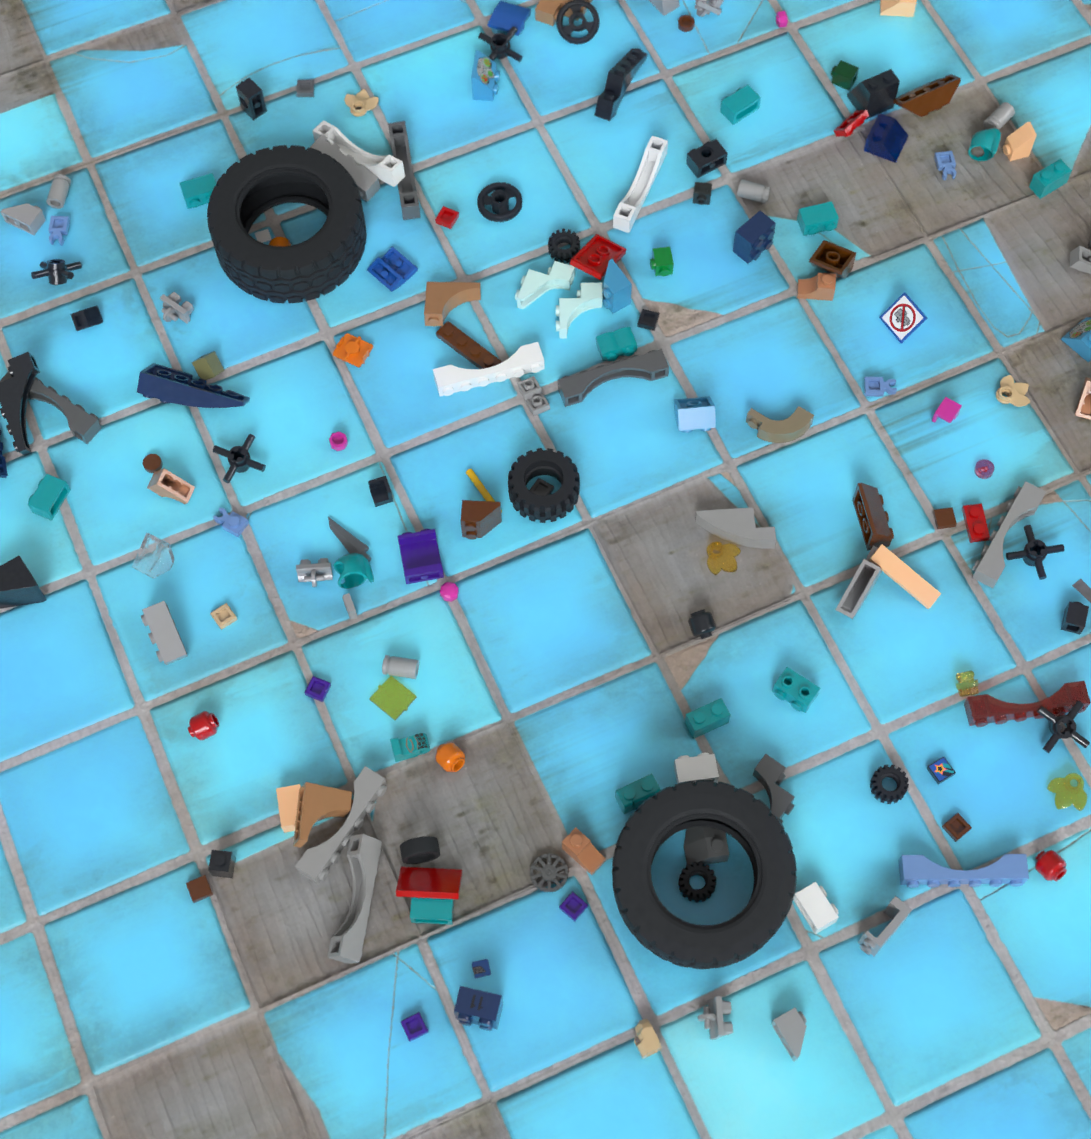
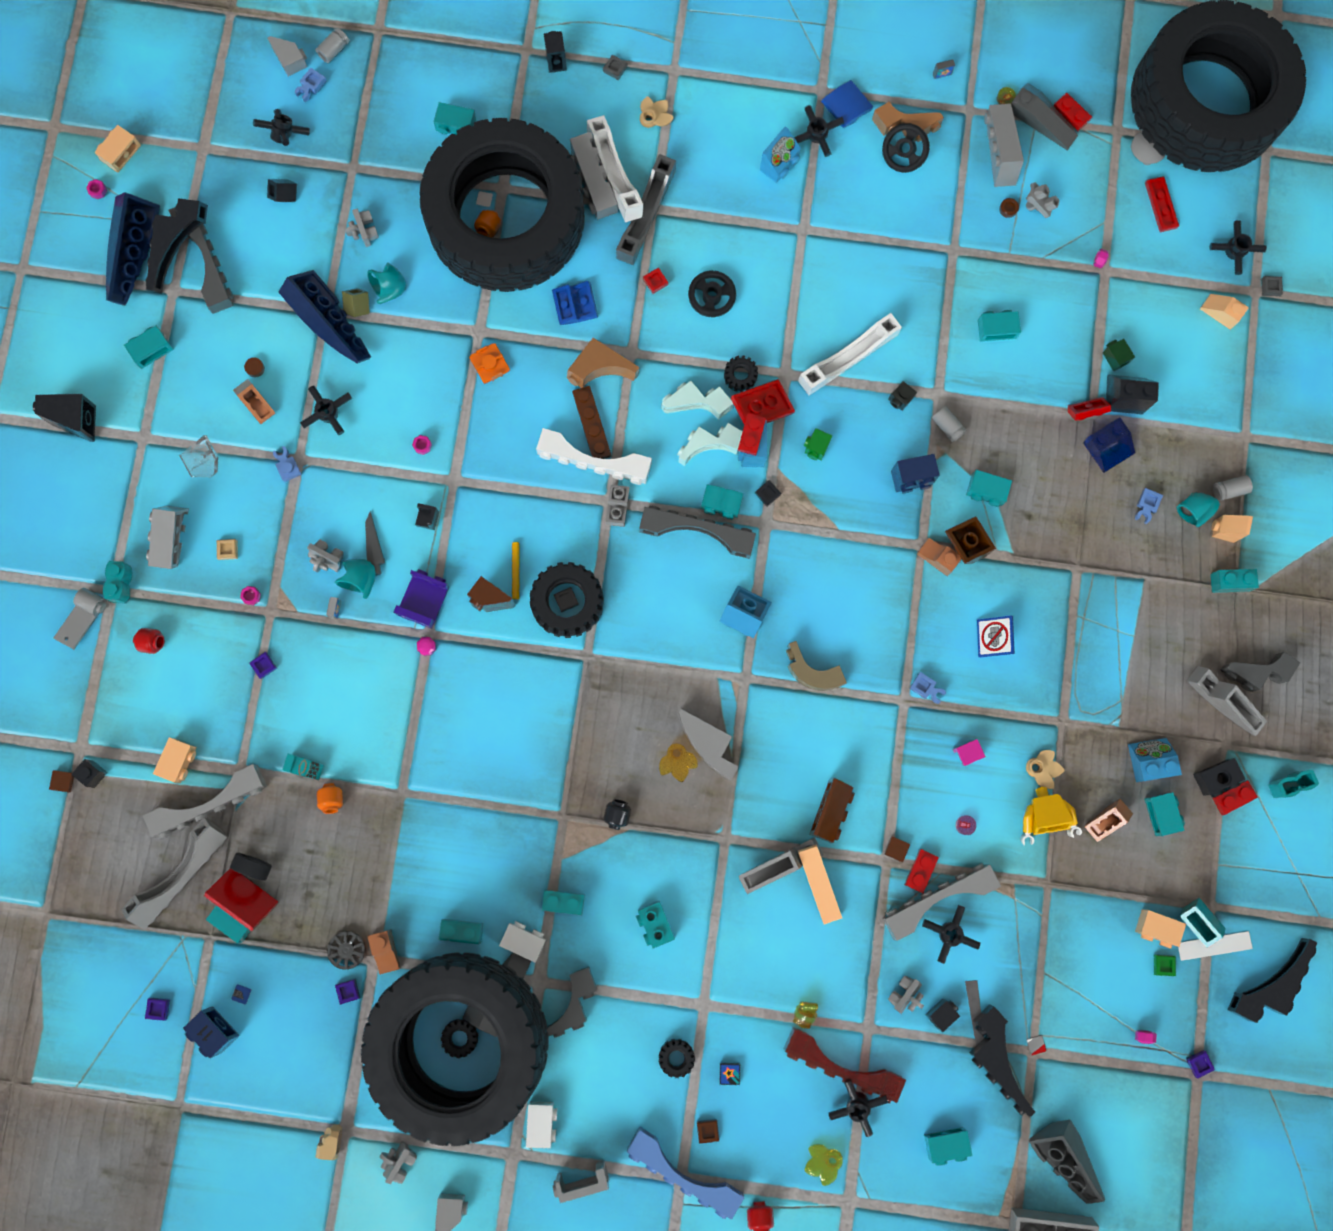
camera: 25 degrees right, 15 degrees up
medium nougat arch [293,782,353,848] -> none
clear yellow piece [369,676,417,721] -> none
light grey piece [382,655,419,679] -> none
black arch [594,48,647,121] -> none
black brick [686,139,728,178] -> none
reddish brown wedge [893,74,961,117] -> none
none -> light grey door [53,588,106,650]
none -> teal brick [103,561,133,604]
none -> dark pink tile [240,586,261,606]
none -> teal piece [367,263,406,304]
none -> red plate [737,413,766,456]
none -> light grey hips [888,976,924,1014]
none -> yellow torso [1020,787,1082,845]

